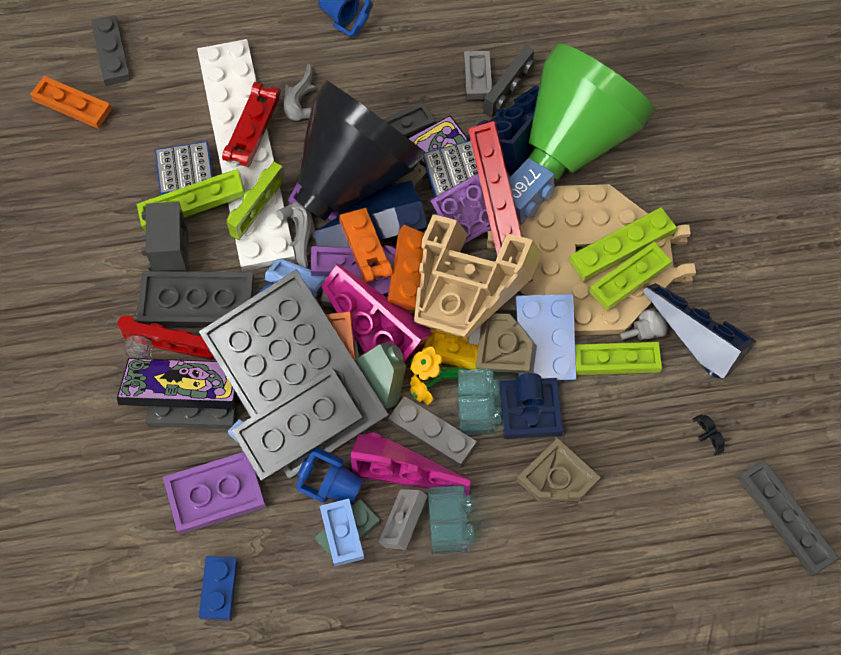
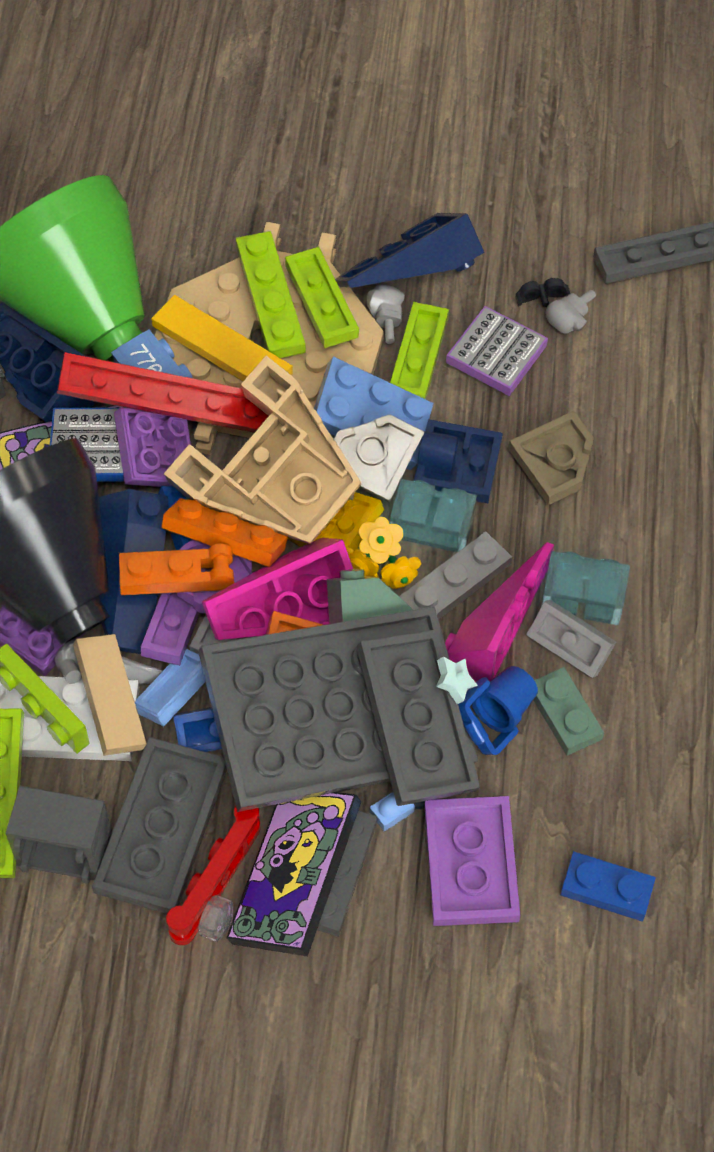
camera: 75 degrees left, 5 degrees down
light blue plate [320,499,364,567] -> none
none -> tan tile [73,634,147,756]
none -> yellow tile [151,295,293,381]
none -> light aqua piece [436,657,478,704]
none -> tile [446,306,548,396]
none -> light grey piece [545,290,596,334]

